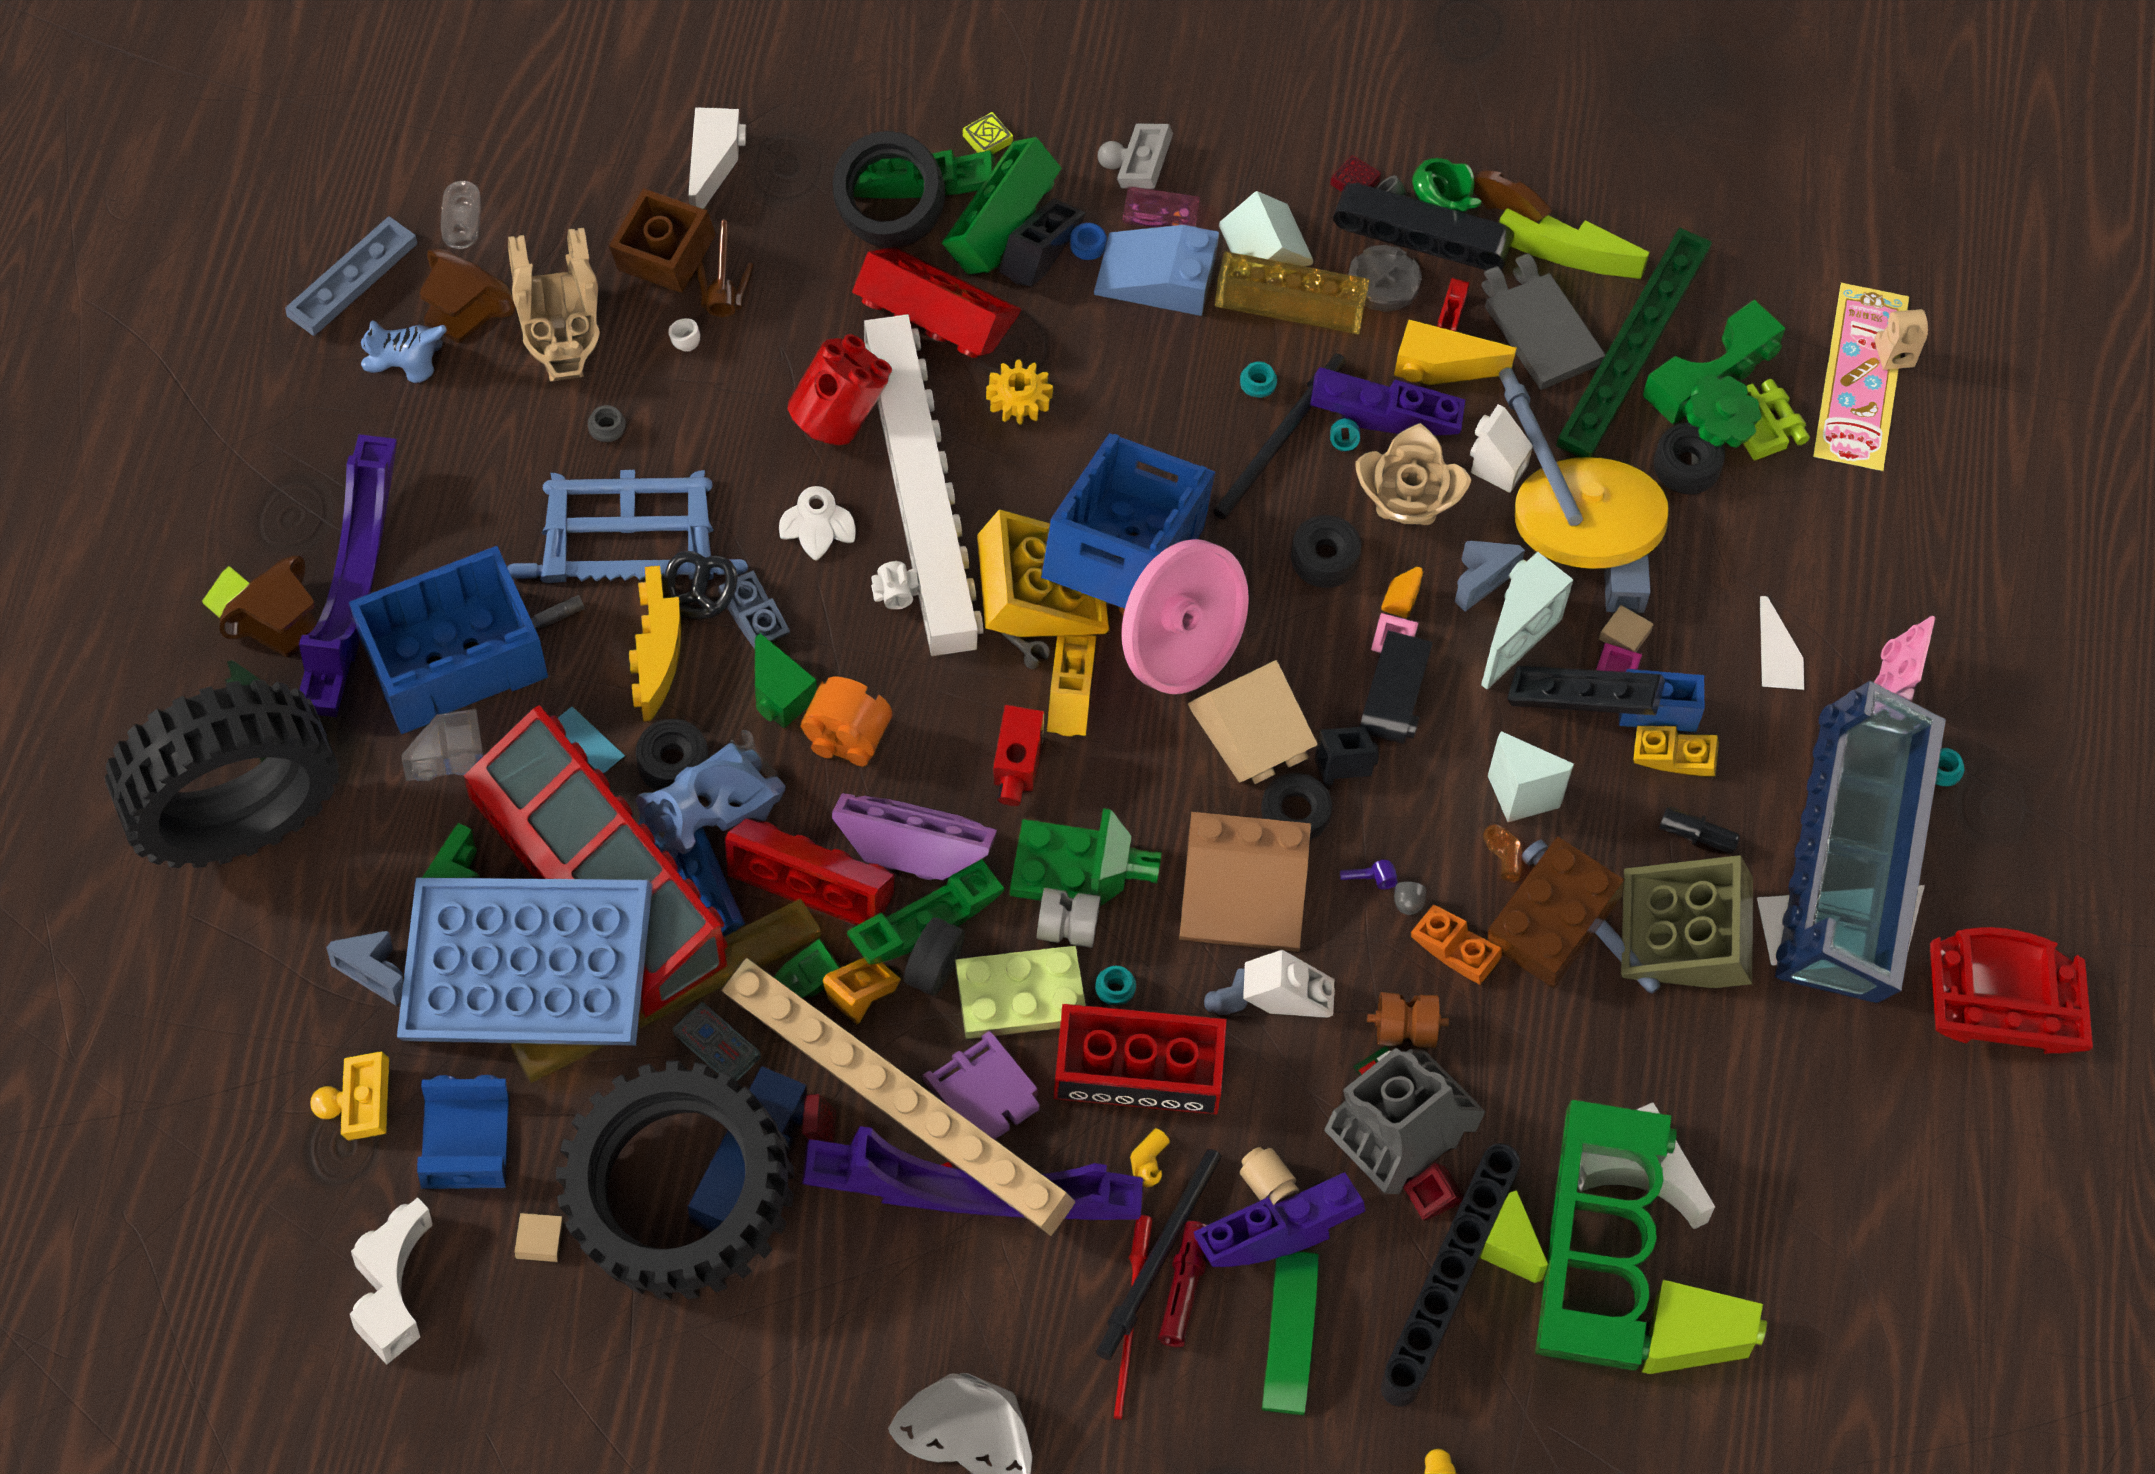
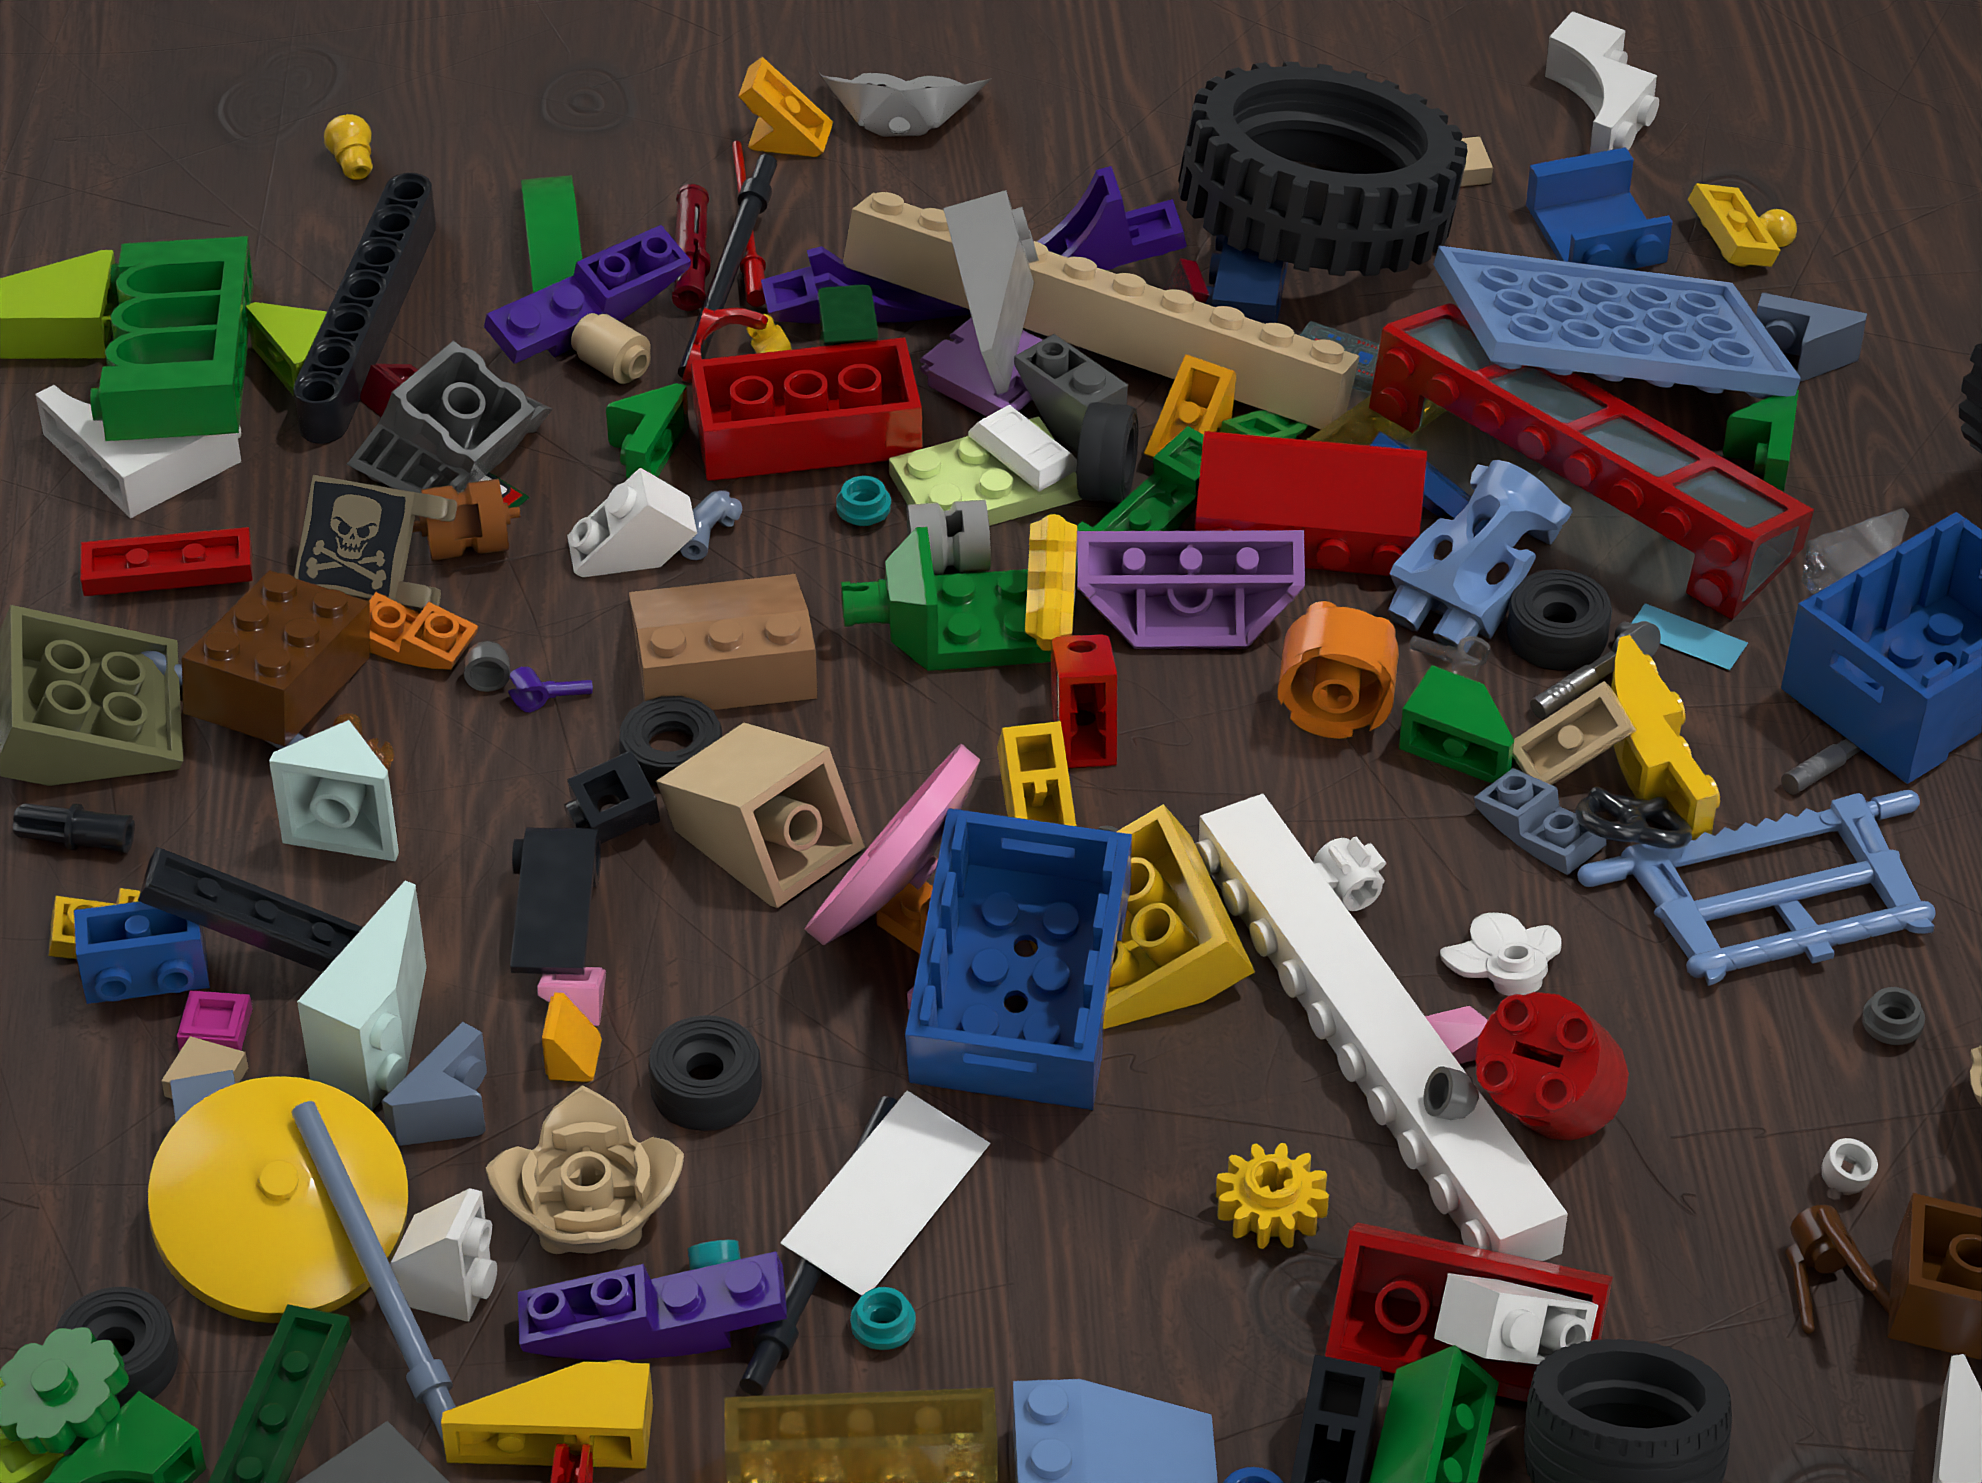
camera: 170 degrees right, 15 degrees down
none -> red plate [80,527,253,596]
none -> flag [294,475,457,608]
none -> green slope [606,383,689,479]
none -> red cap [682,308,768,384]
none -> light orange slope [738,57,833,157]
none -> white sticker [781,1090,991,1296]
none -> dark green slope [818,285,878,346]
none -> light grey slope [943,190,1039,395]
none -> white tile [968,405,1077,492]
none -> dark grey slope [1014,334,1128,451]
none -> yellow rock [1025,514,1077,651]
none -> dark grey hinge [1423,1066,1479,1120]
none -> bright pink slope [1425,1006,1488,1064]
none -> white slope [1434,1273,1598,1365]
none -> tan slope [1513,681,1636,785]
none -> flat silver piece [1530,621,1661,719]

